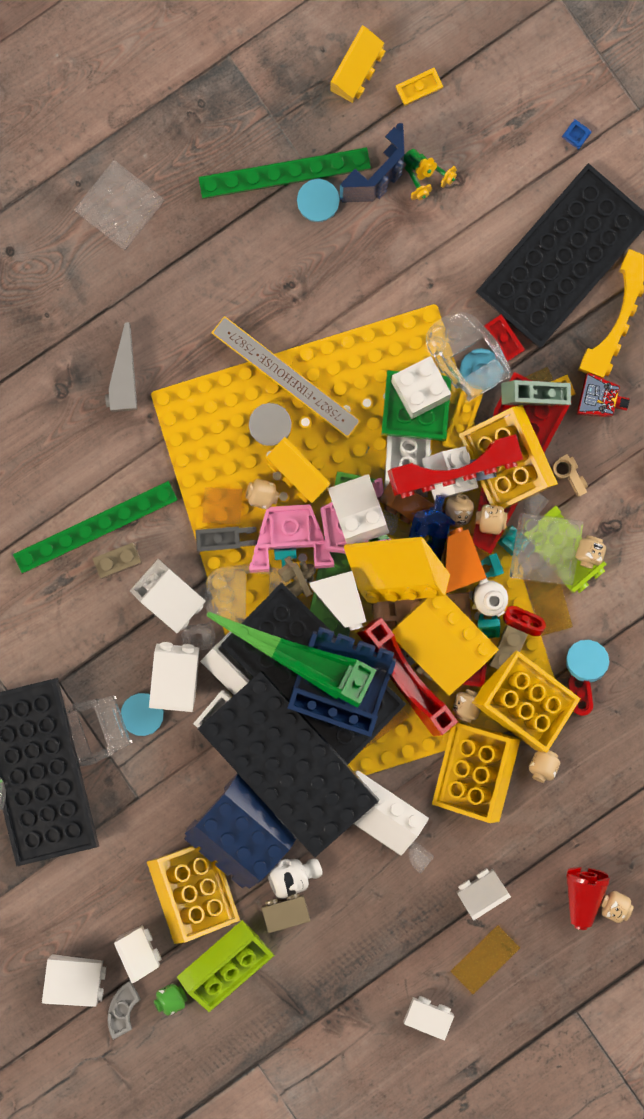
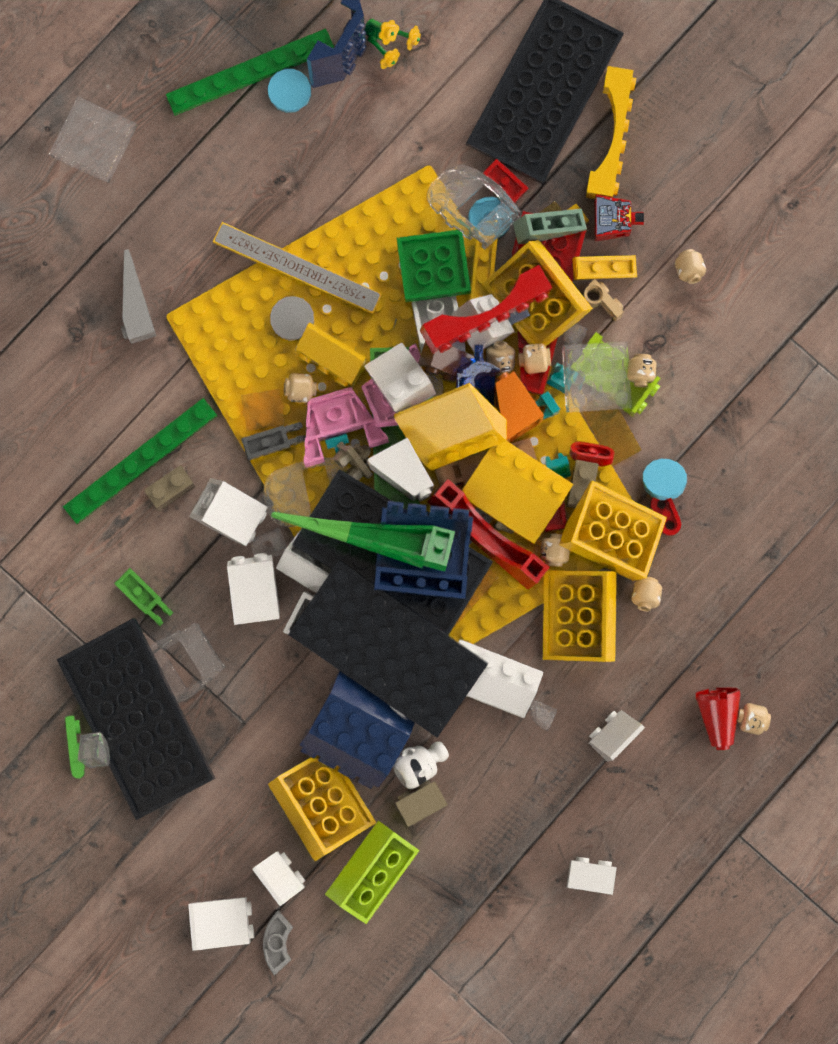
camera: 15 degrees left, 5 degrees down
medium azure tile [121,693,164,736] -> none
bright green head [154,983,187,1016] -> none
white brick [391,356,451,419] -> none
clear yellow piece [450,925,520,994] -> none
white piece [472,578,508,617] -> none
none -> bright green hinge [114,568,173,626]
none -> yellow tile [572,255,637,280]

